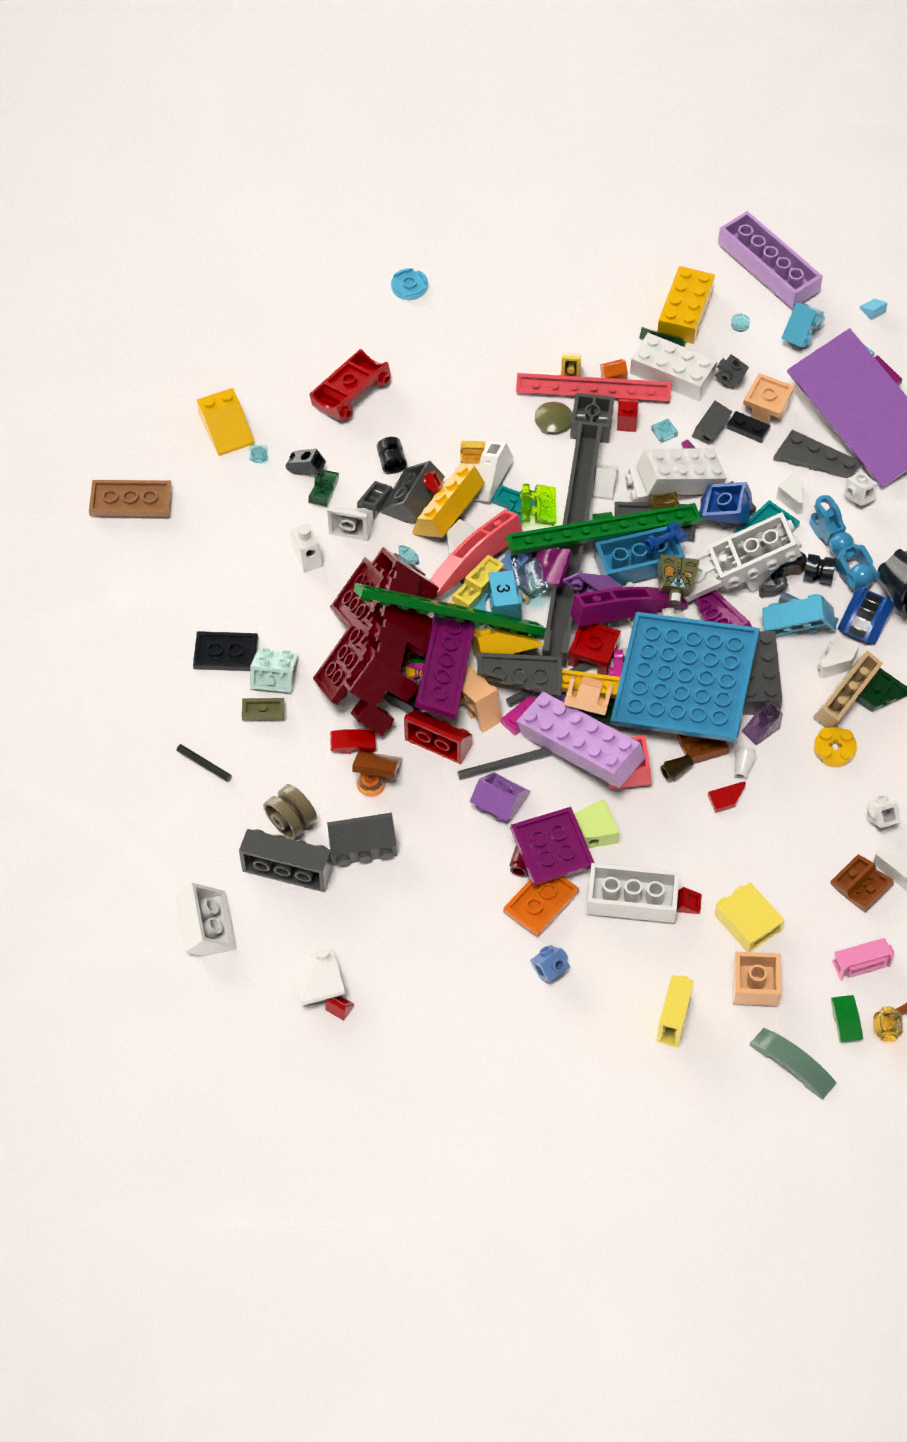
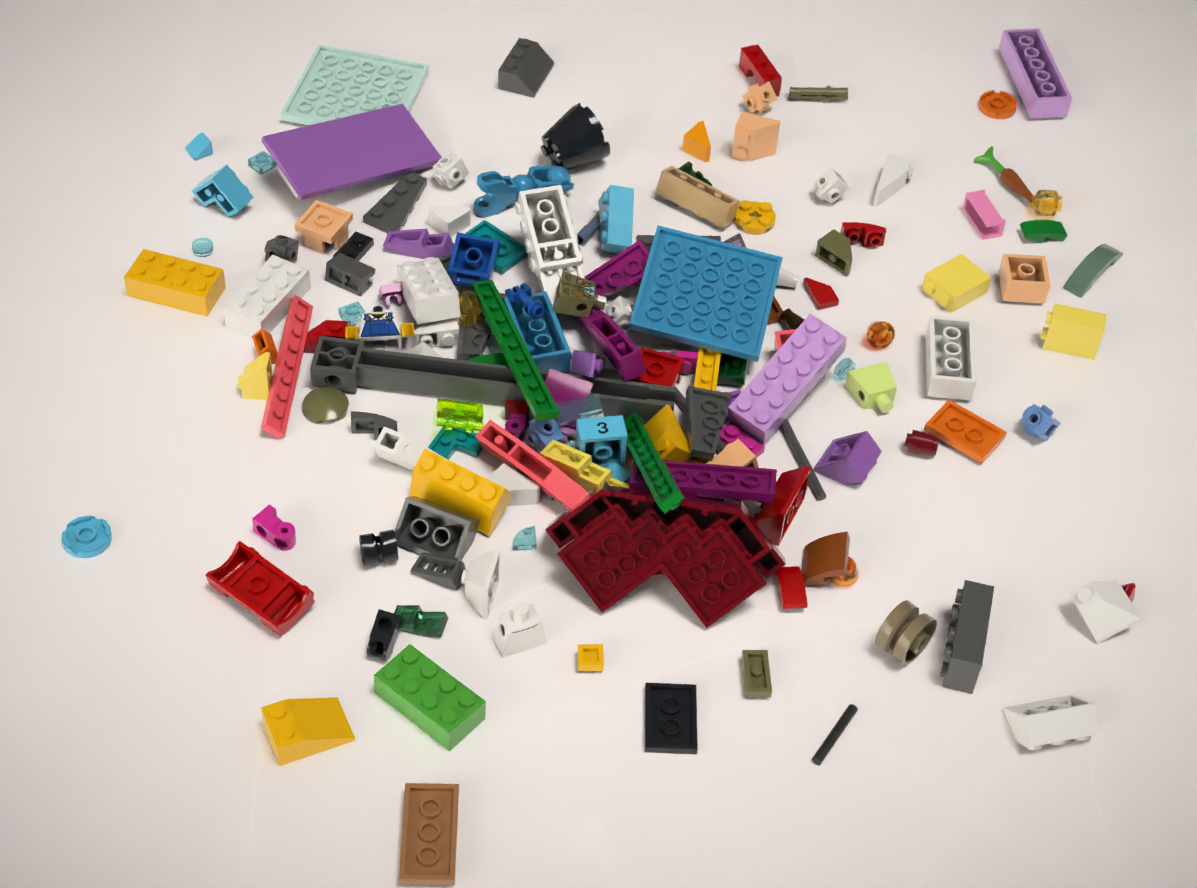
camera: 95 degrees left, 10 degrees down
clear light blue plate [249,444,268,463] -> none
light aqua bracket [250,648,298,693] -> none
dark grey slope [327,812,397,866] -> none
red plate [423,470,443,493] -> none
clear yellow piece [460,441,485,464] -> none
magenta plate [510,807,594,886] -> none
light nougat panel [564,675,613,715] -> none
dark green piece [639,327,686,347] -> none
lavender brick [718,211,823,309] -> none
white slope [817,635,860,679] -> none
dark orange slope [830,854,894,912] -> none
blue slope [838,588,894,644] -> none
none -> dark pink leg [252,504,296,551]
none -> torso [345,306,415,352]
none -> dark grey slope [351,411,398,440]
none -> bright green brick [374,644,486,751]
none -> medium lavender slope [383,228,454,259]
none -> yellow plate [577,644,604,671]
none -> olive slope [815,229,853,277]
none -> clear light blue tile [834,357,856,380]
none -> red slope [840,222,886,247]
none -> clear orange cone [866,321,895,349]

